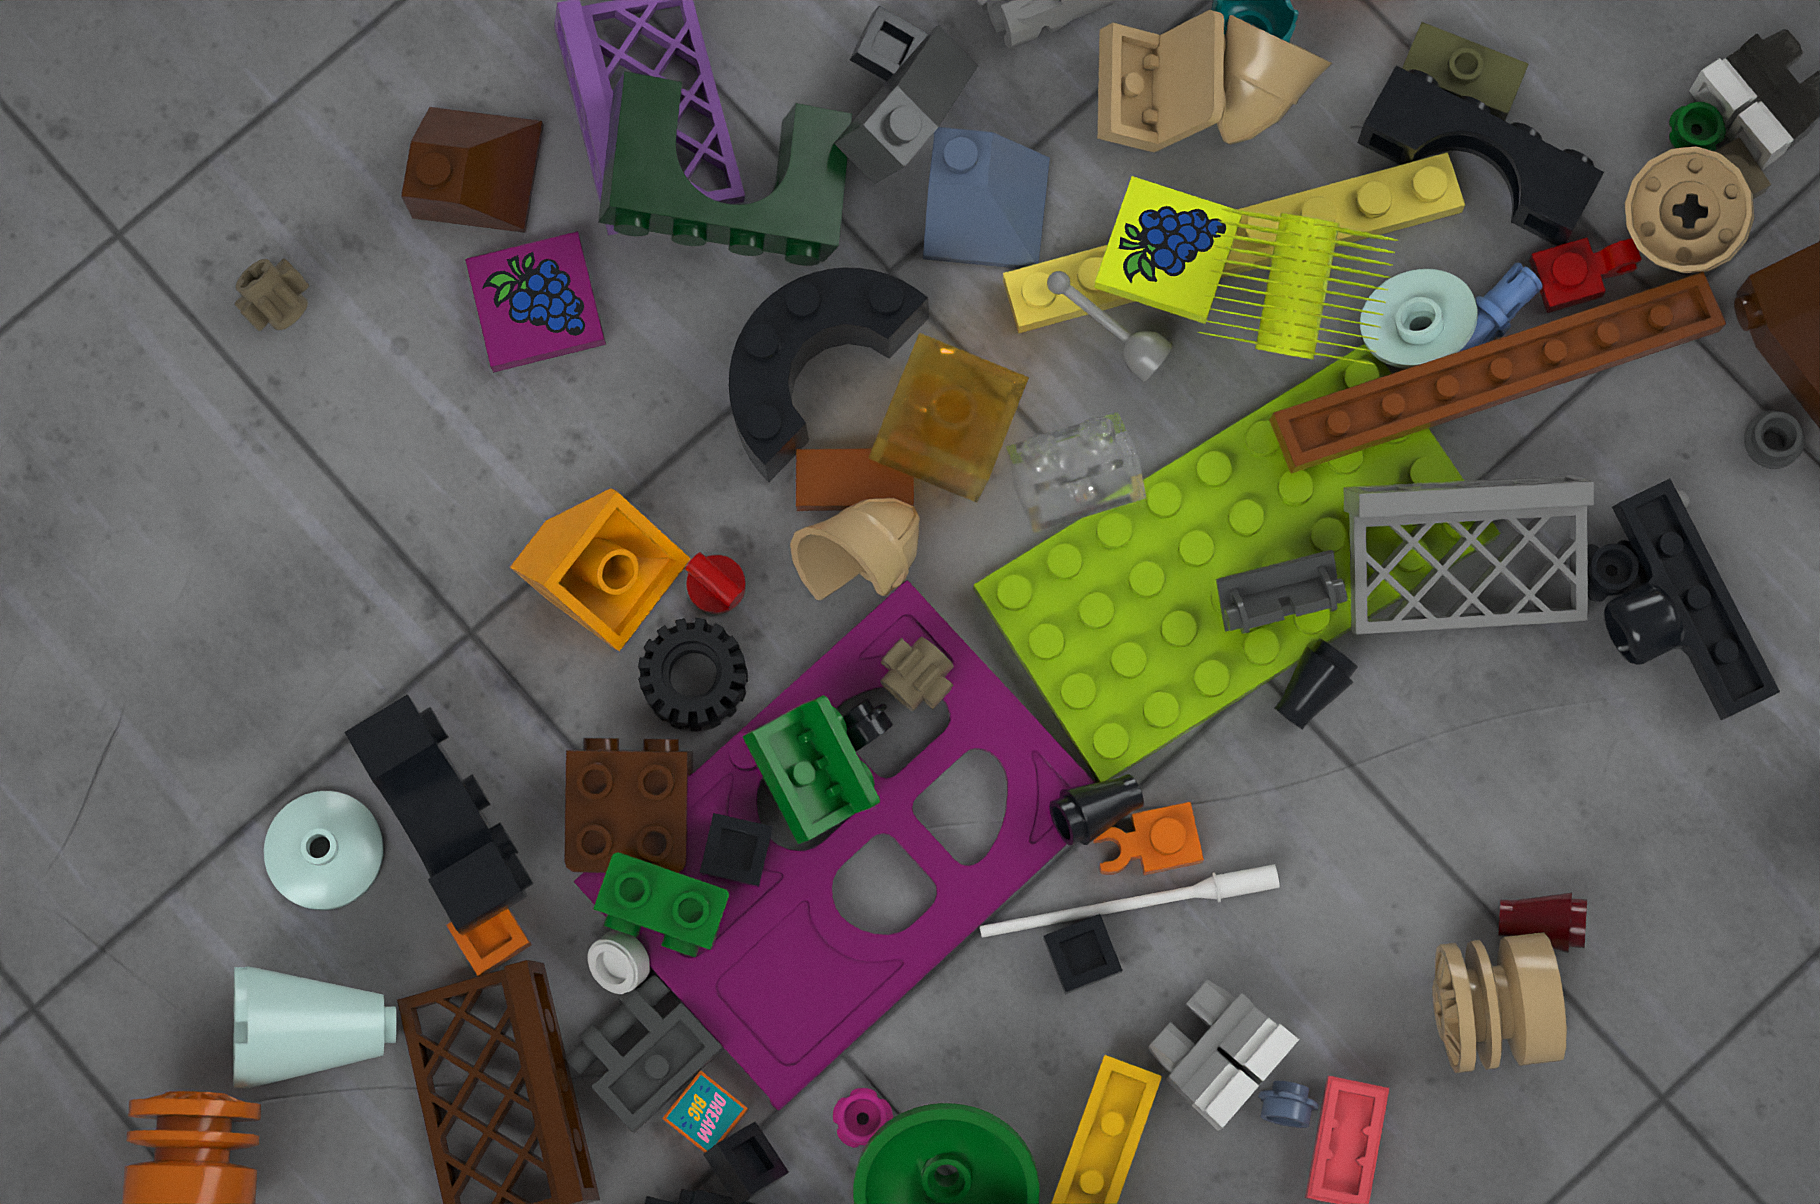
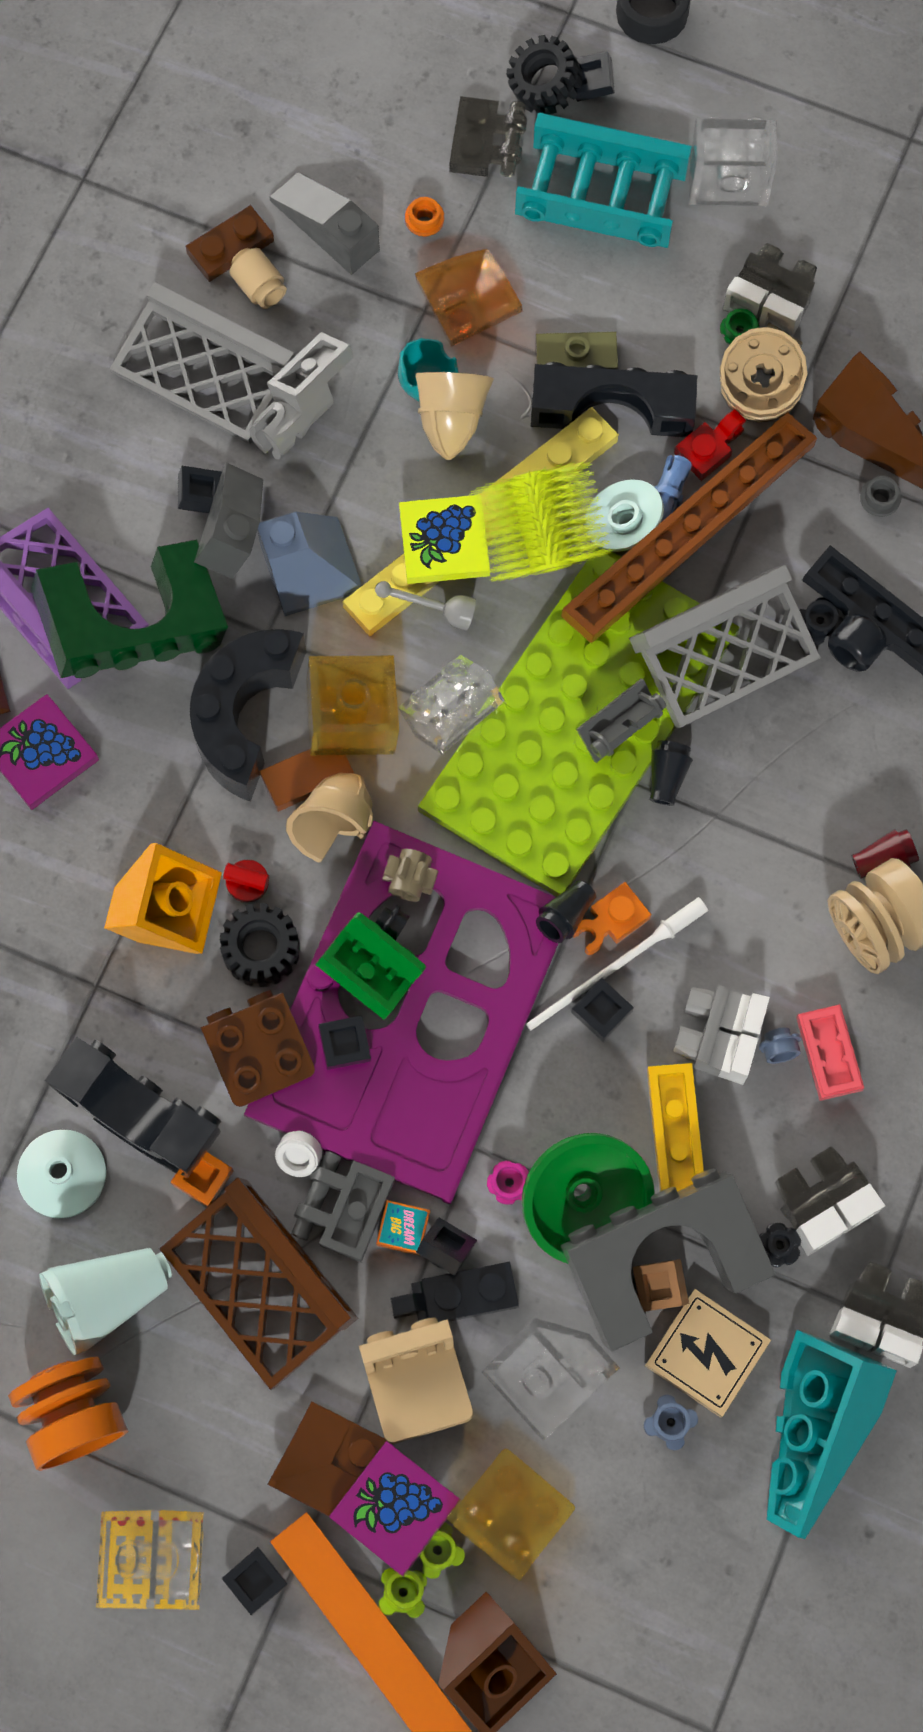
camera: 30 degrees left, 5 degrees down
green bracket [593,852,729,958] -> none
tan bracket [1097,10,1226,152] -> none

